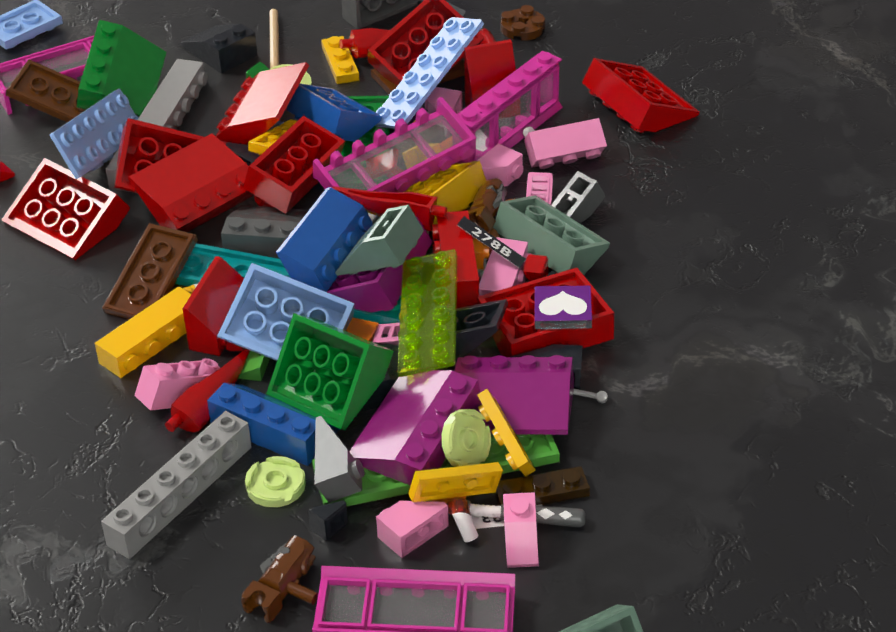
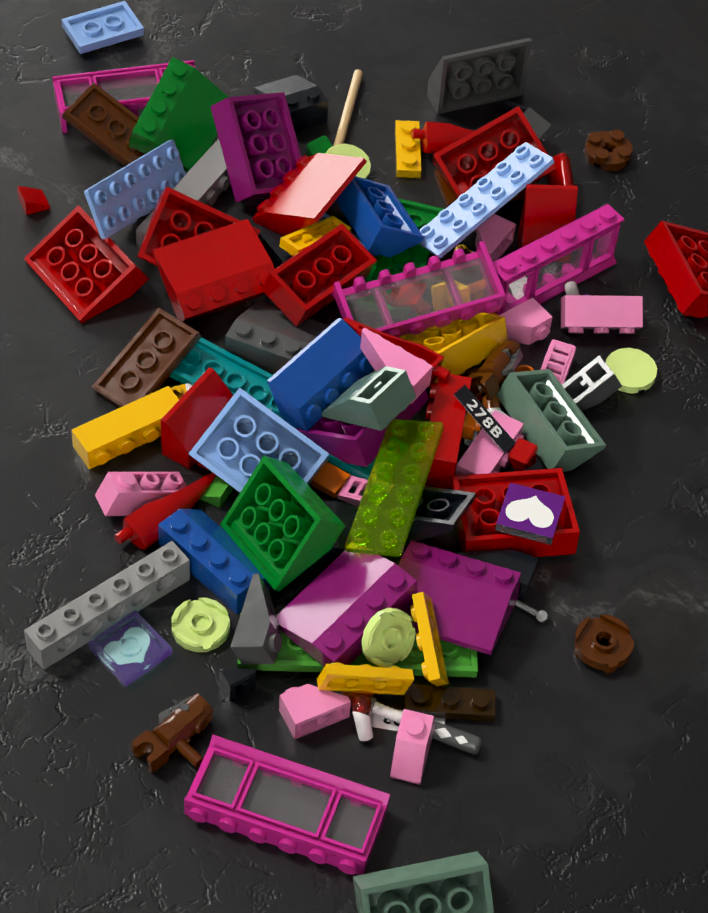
camera: 10 degrees right, 10 degrees up
none -> clear light blue tile [88,610,173,687]
none -> magenta slope [210,92,301,202]
none -> bright pink slope [360,328,433,404]
none -> reddish brown plate [574,615,634,673]
none -> yellowish green tile [605,348,657,394]

